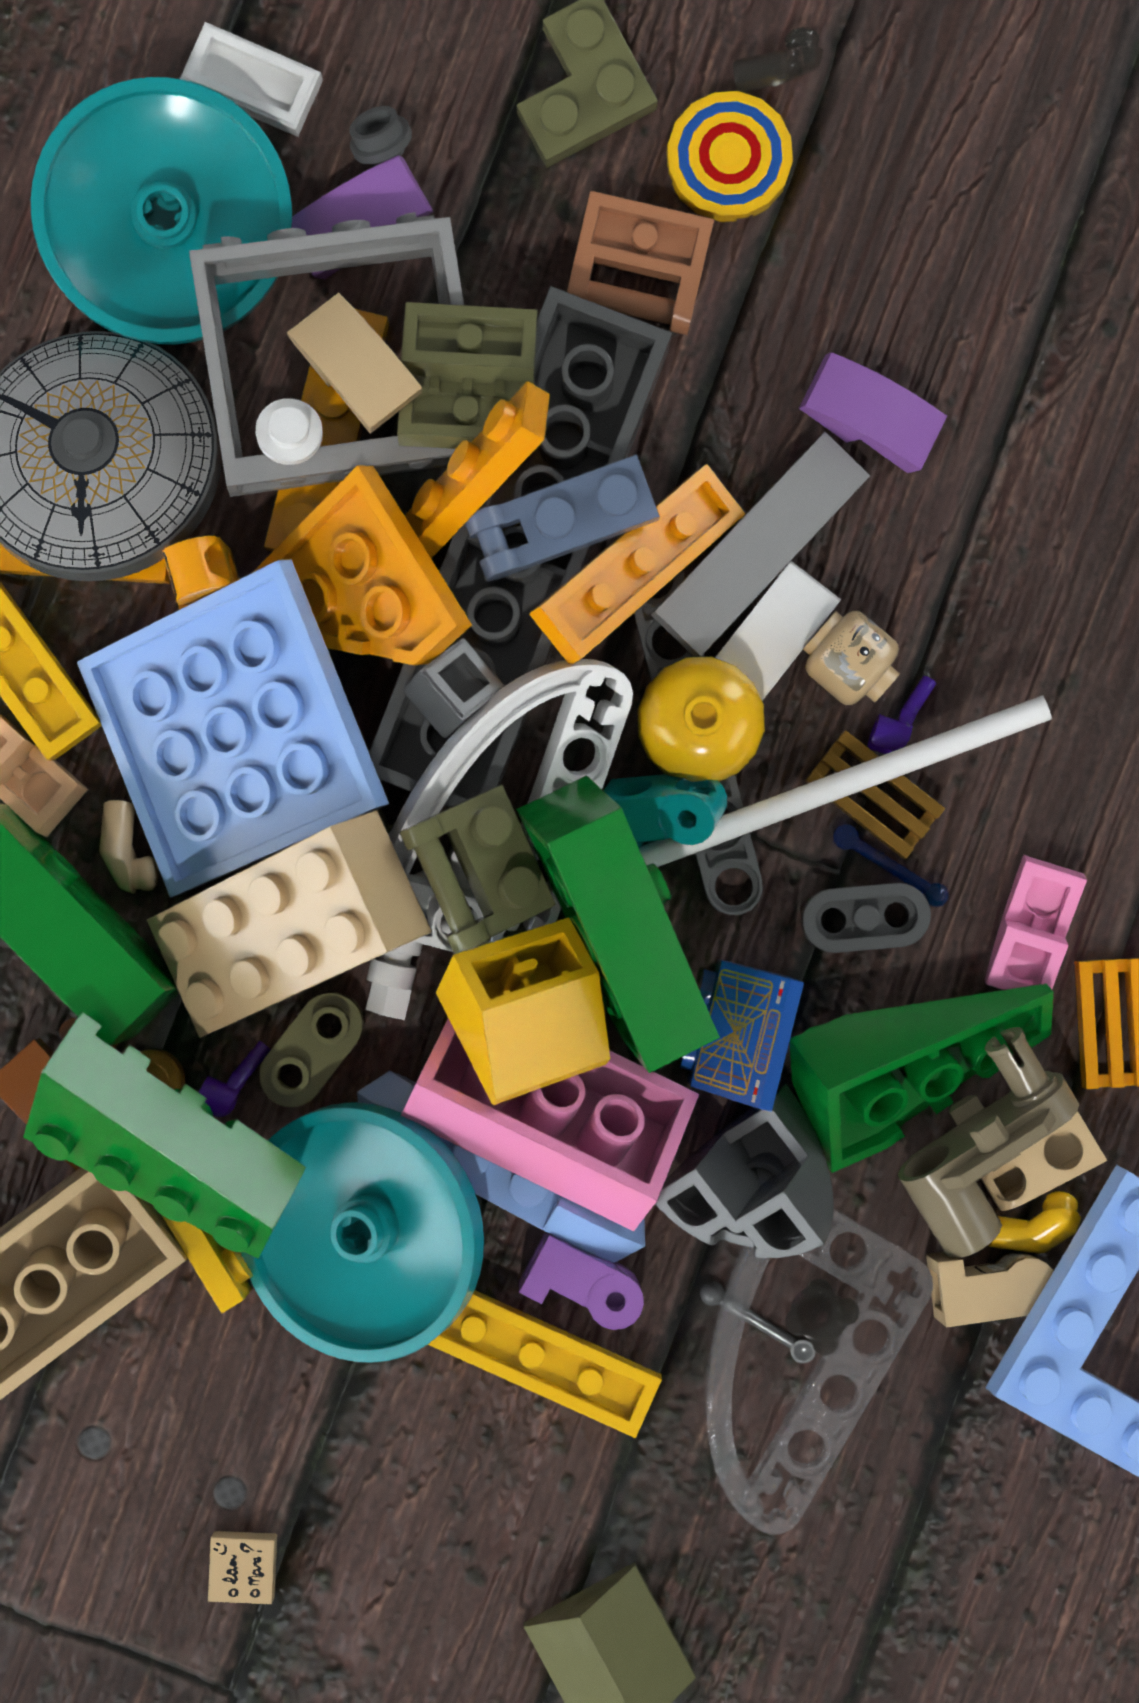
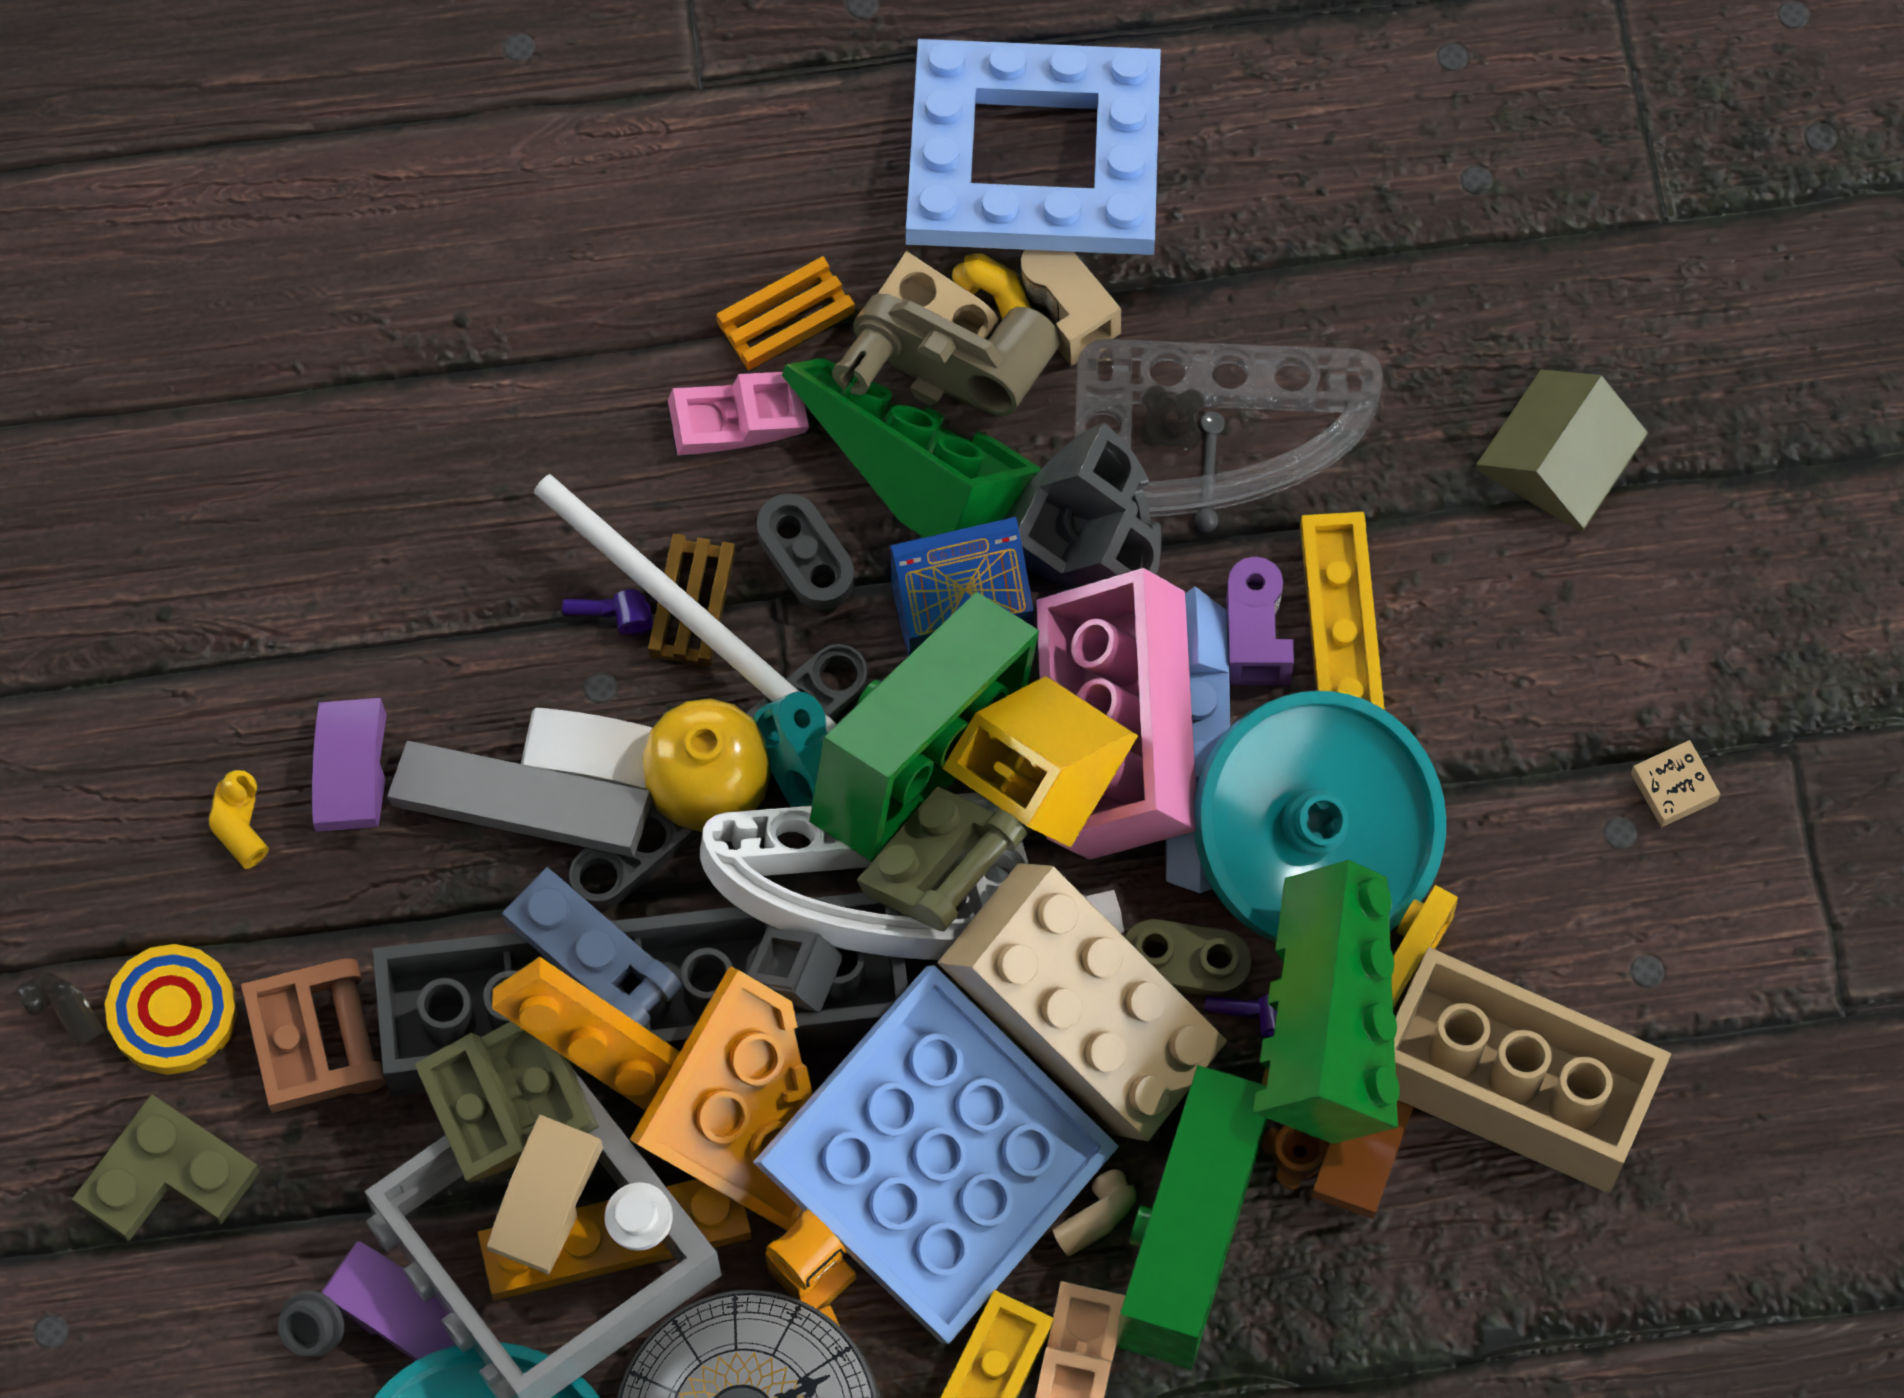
camera: 120 degrees left, 20 degrees down
light orange plate [529,464,745,664] -> none
tan head [803,611,900,705] -> none
clear blue hinge [833,825,949,907] -> none
none -> yellow arm [208,770,269,869]

